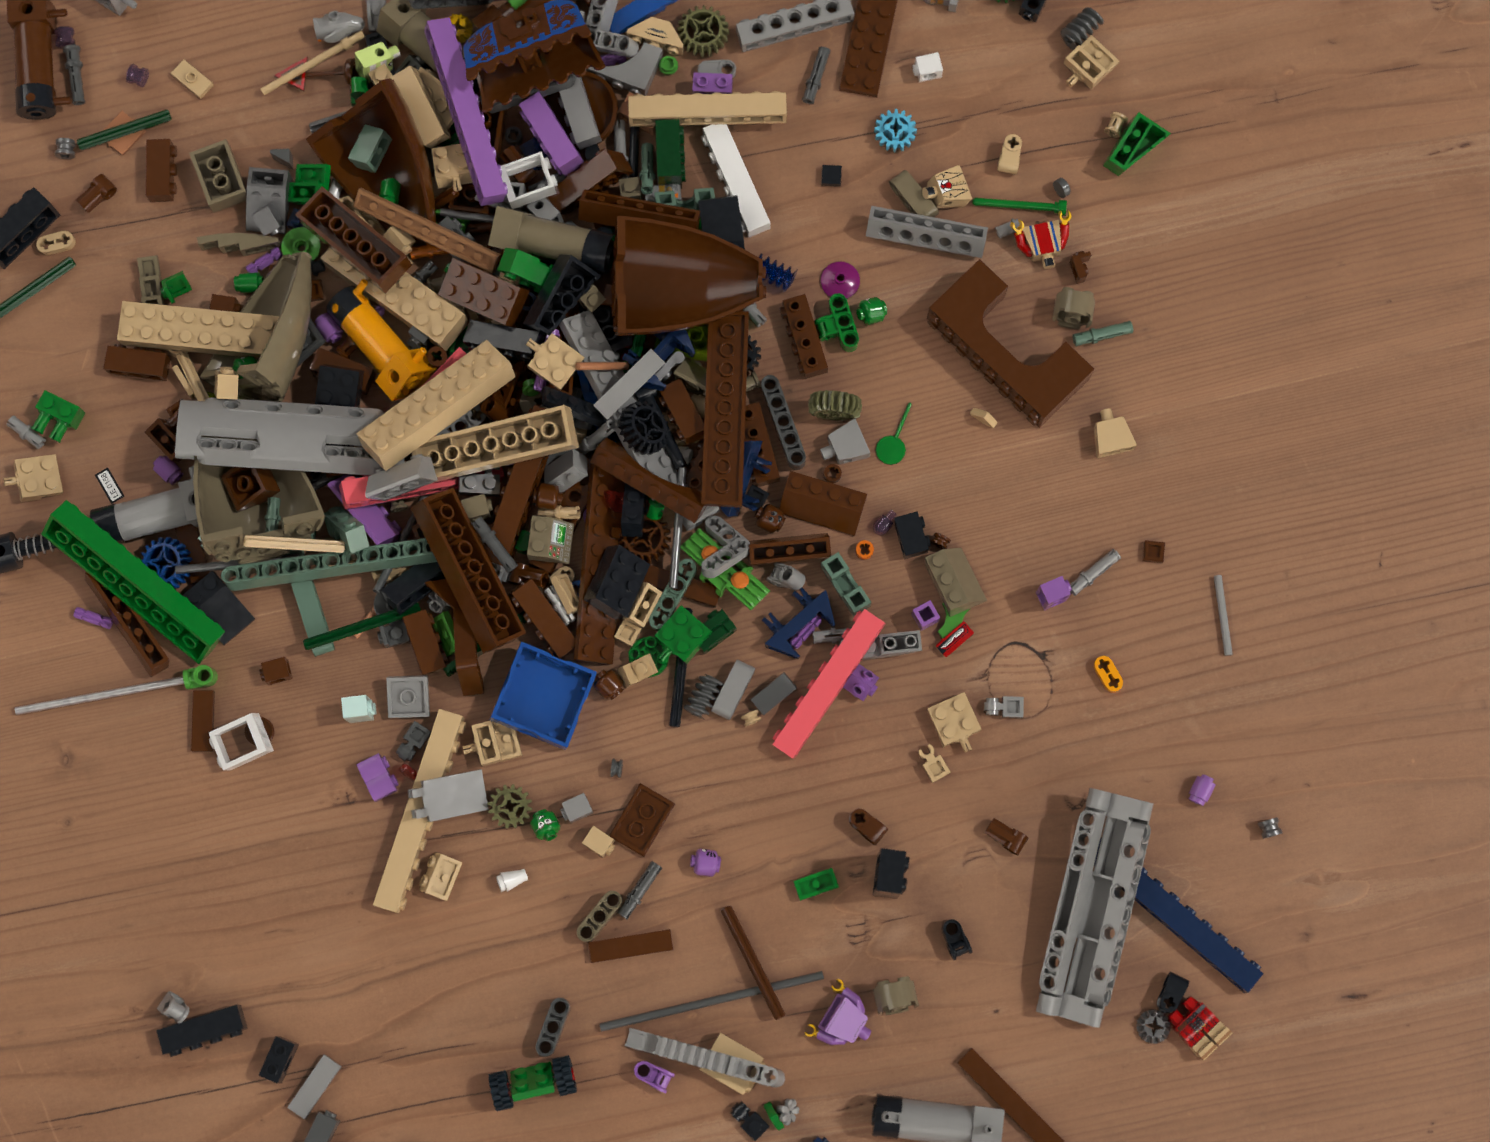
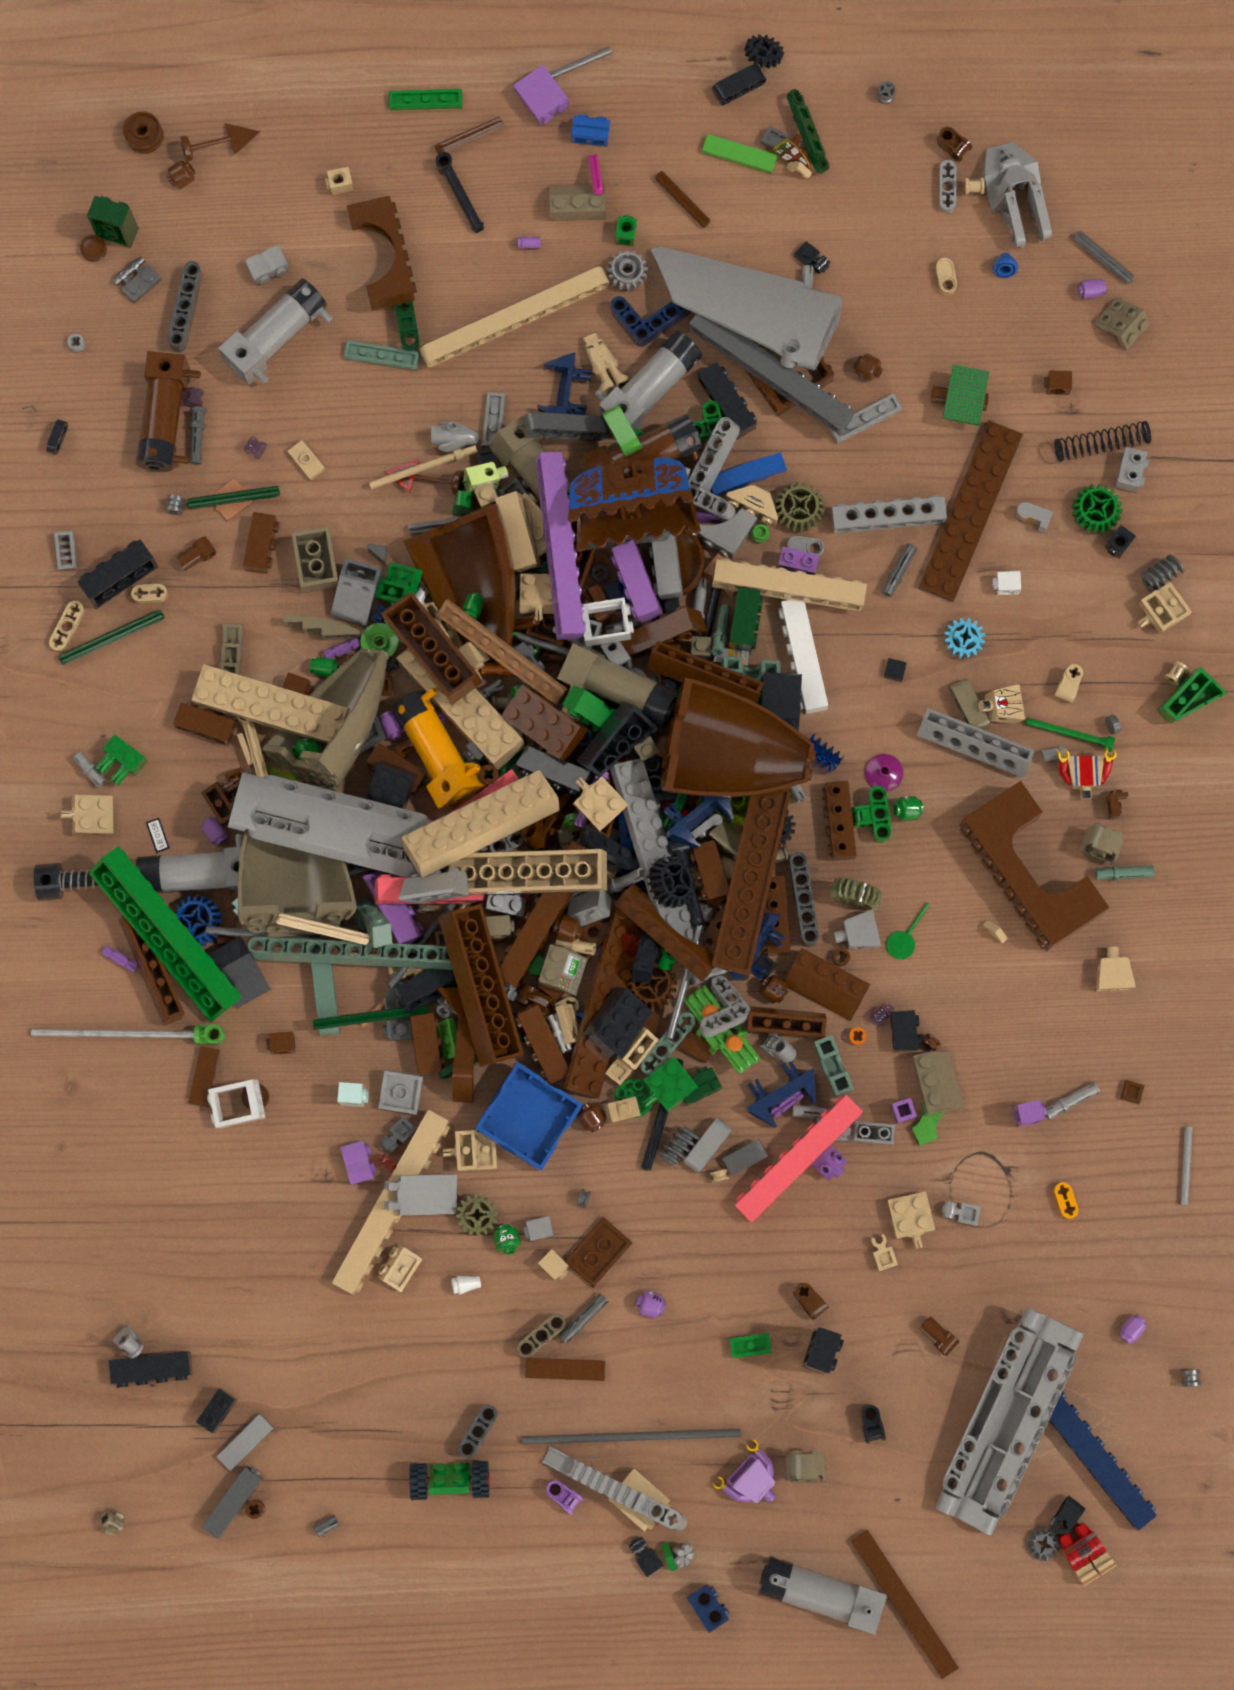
camera: 10 degrees right, 0 degrees up
green bracket [160,271,192,304] -> none
tan brick [214,367,239,400] -> none
reddish brown slope [221,467,280,511] -> none
flat silver brick [251,203,285,236] -> none
sand green pin [264,497,281,532] -> none
sand green brick [348,124,392,173] -> none
yellow gear [450,13,473,43] -> none
dark grey pin [471,516,518,573] -> none
nougat bar [575,362,629,370] -> none
light grey tile [593,349,665,420] -> none
reddish brown axle [721,905,785,1020] -> none
sticker [936,621,974,657] -> none

